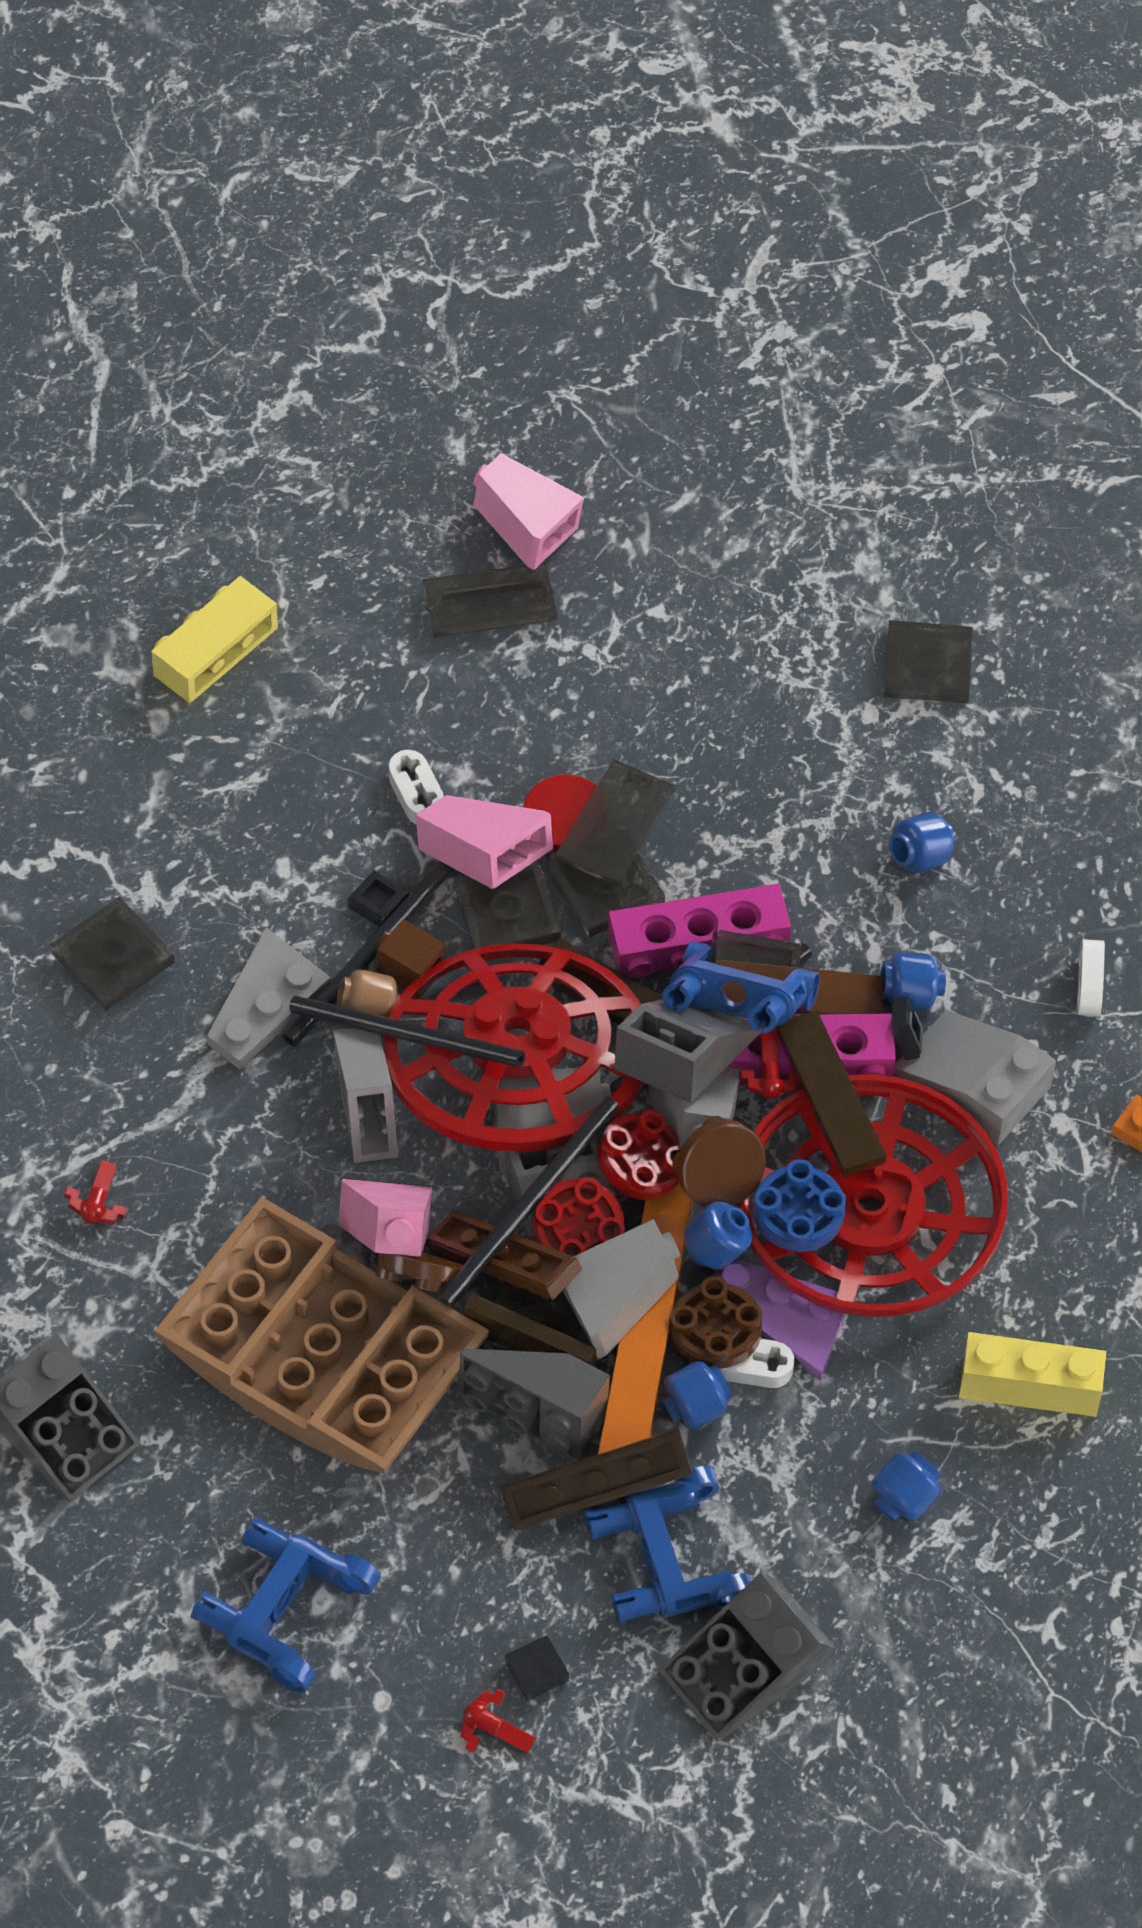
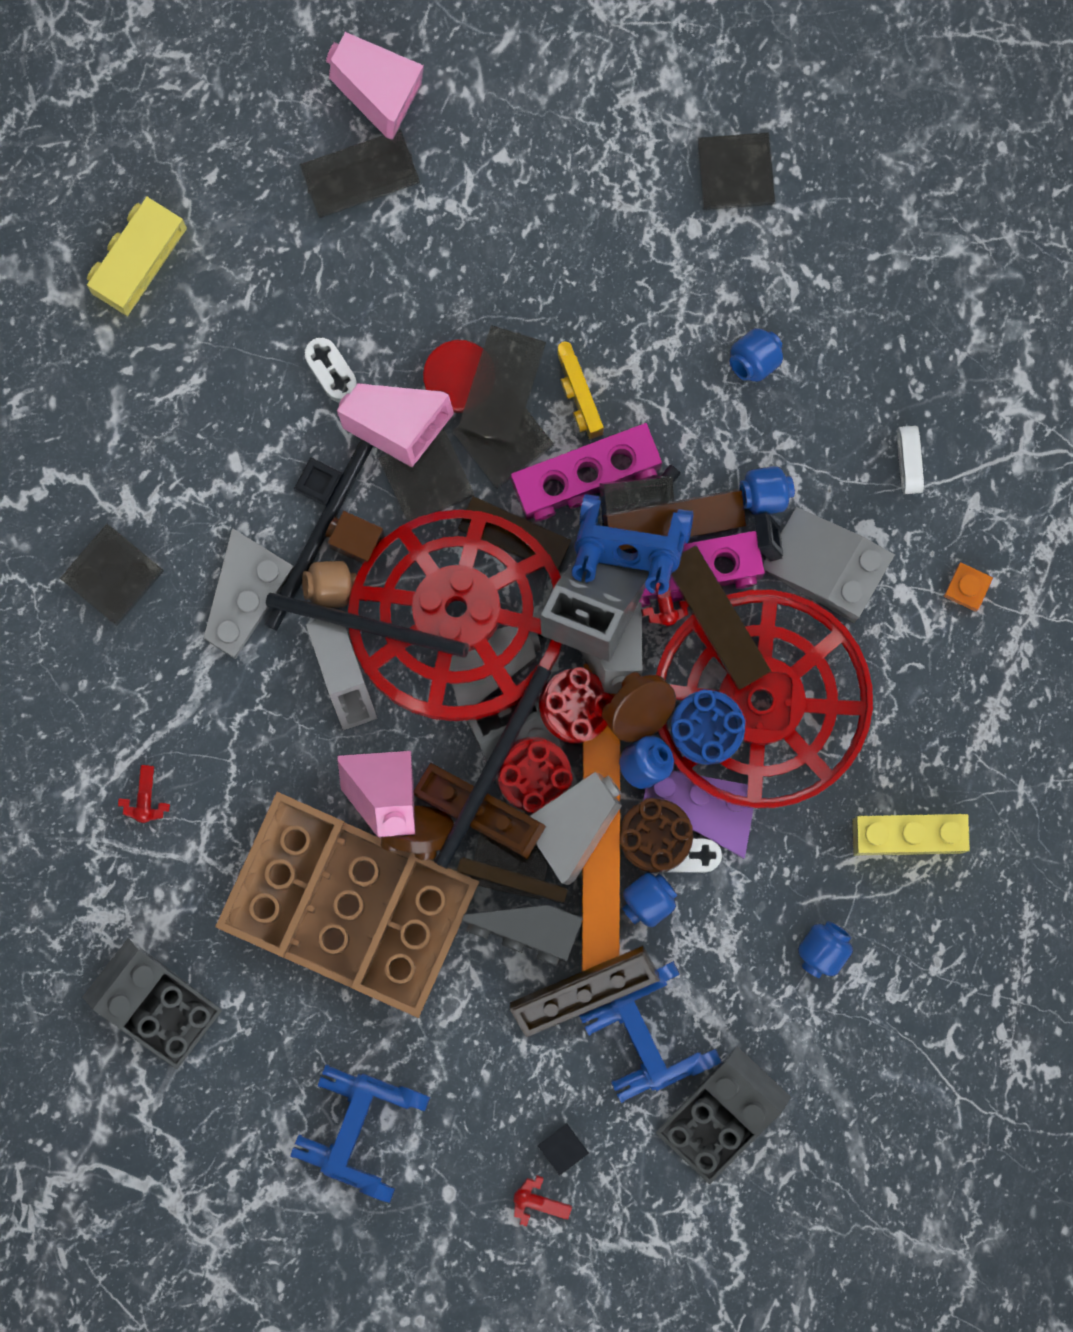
camera: 10 degrees left, 25 degrees up
none -> yellow hinge [557,342,604,440]

